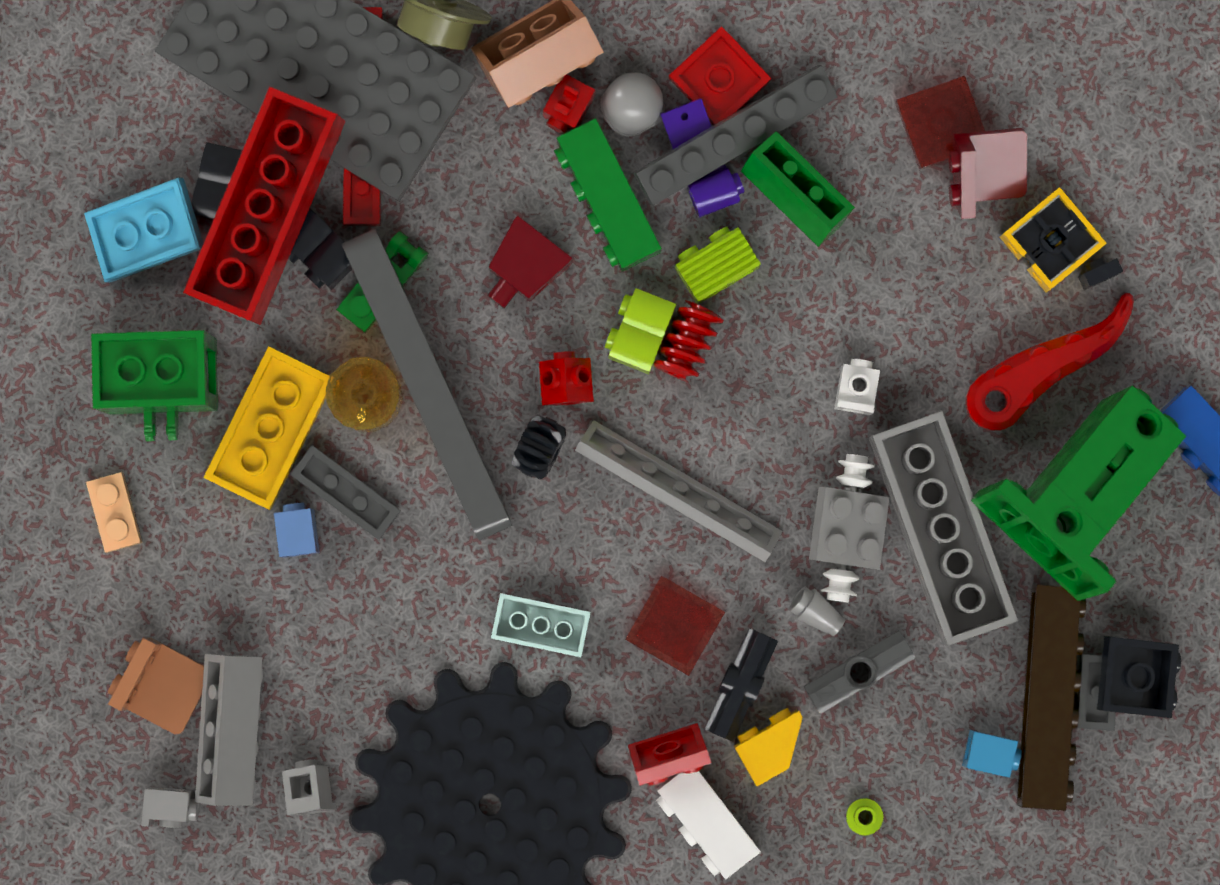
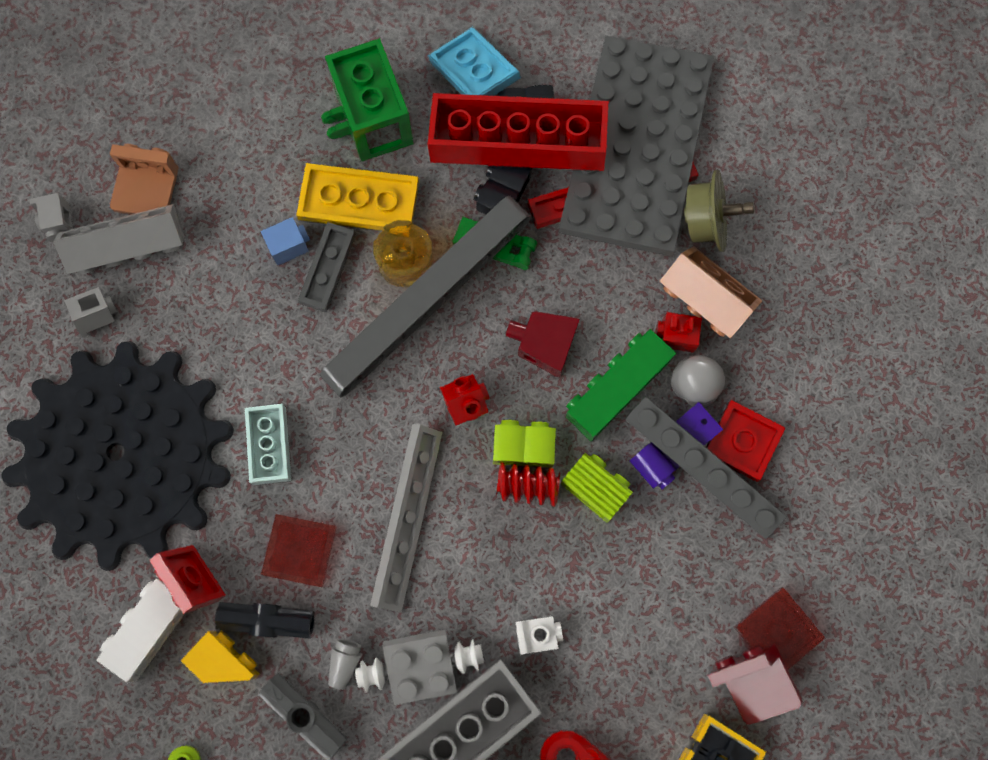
camera: 70 degrees right, 10 degrees down
light nougat plate [86,472,142,553] -> none
black gear [512,415,566,480] -> none
green brick [741,131,855,247] -> none

